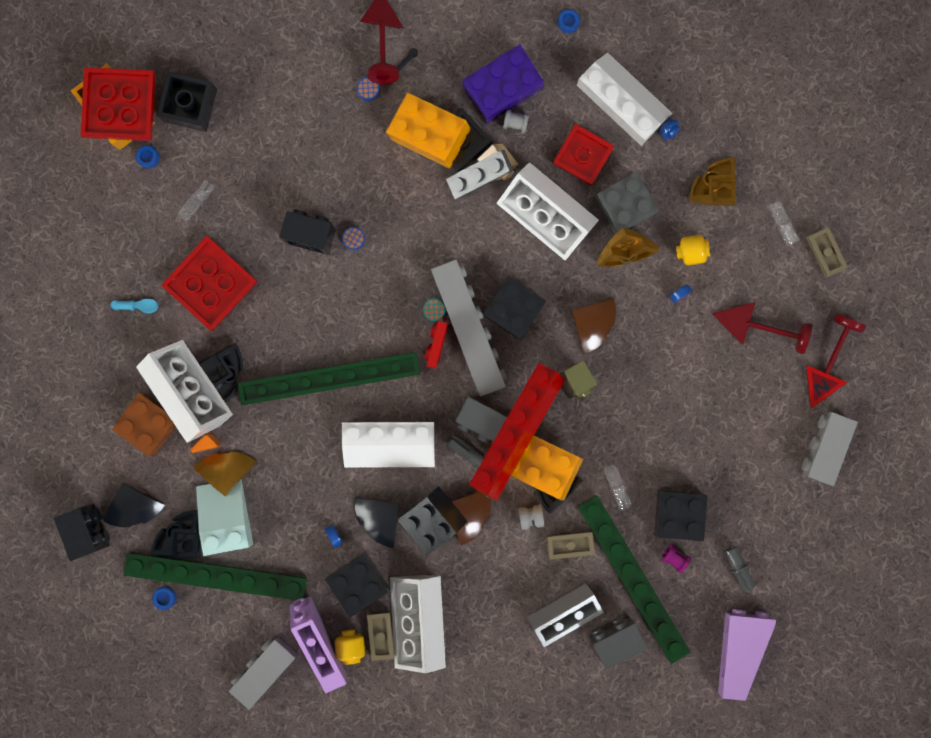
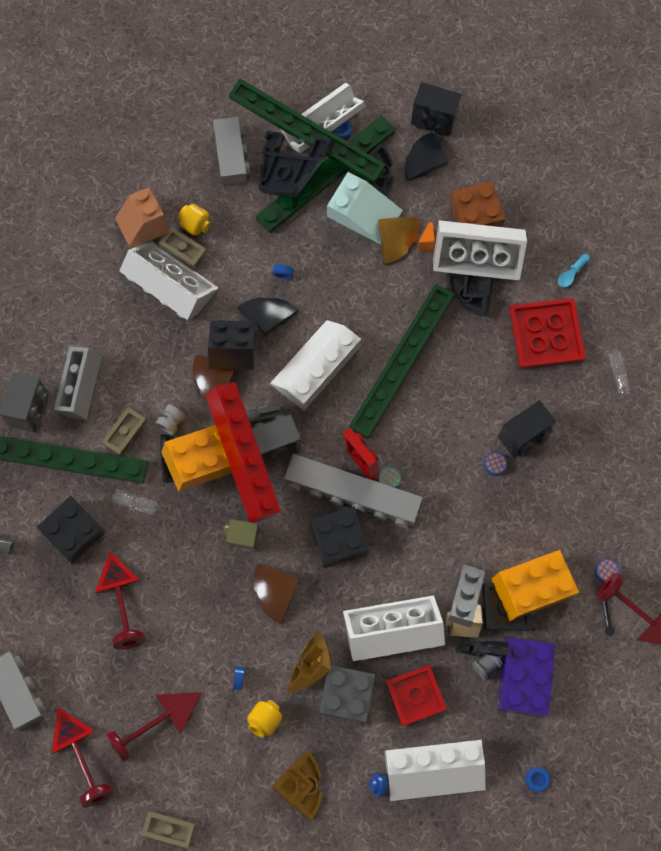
camera: 125 degrees right, 15 degrees down
lavender slope [290,596,347,694] -> none
black brick [325,551,390,618] -> none
magenta bush [661,544,691,574] -> none
clear axle [769,201,800,246] -> none
none -> dark red piece [95,551,145,650]
none -> nougat slope [115,187,170,249]
none -> dark green plate [229,78,385,184]
none -> black wing [258,131,335,198]
none -> white fence [280,83,366,153]
none -> black brick [455,641,508,658]

